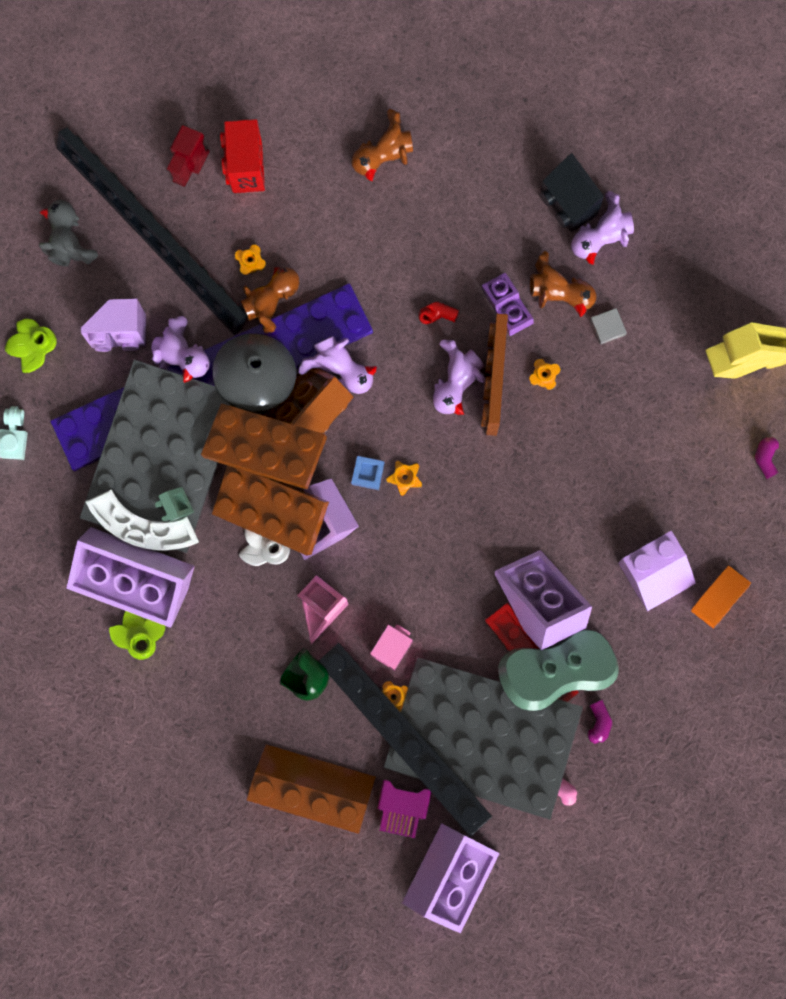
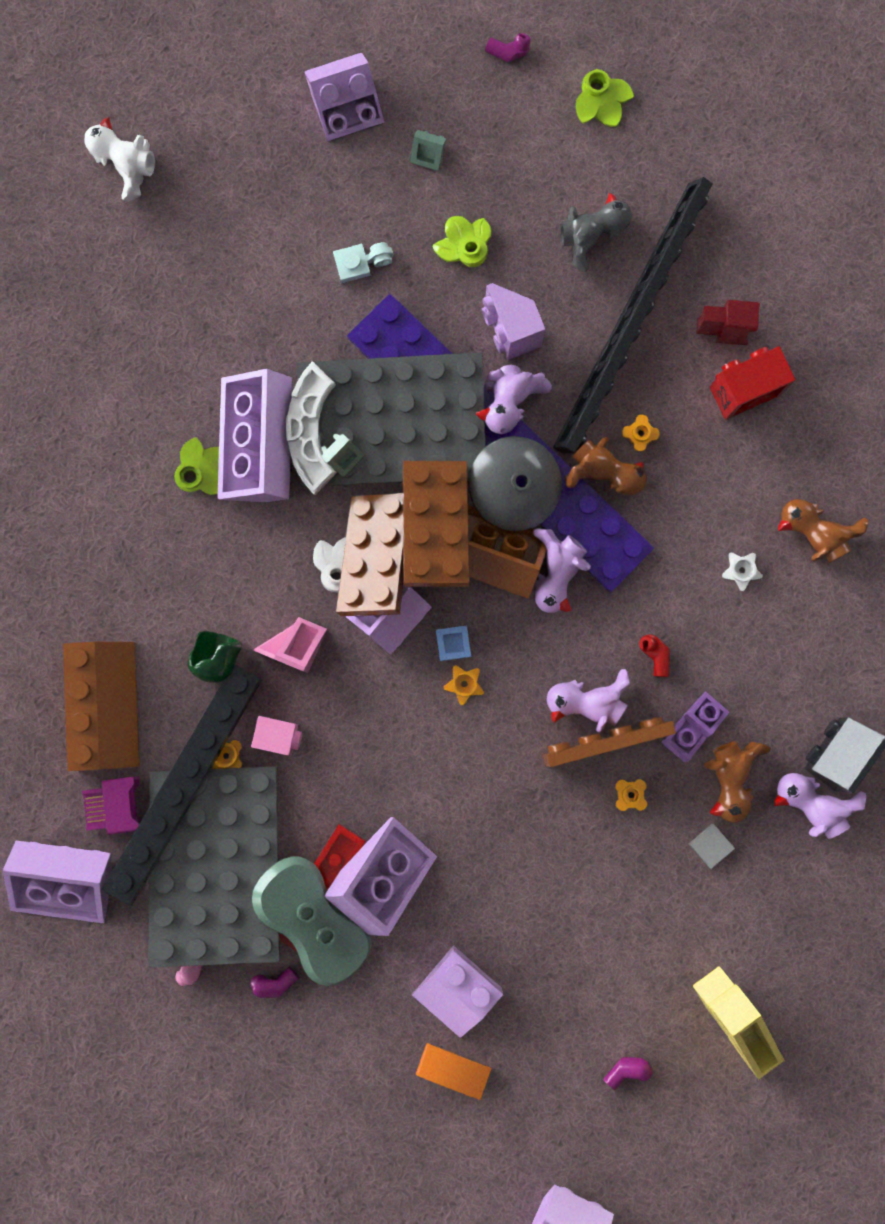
camera: 70 degrees right, 5 degrees up
none -> white plate [722,552,763,591]

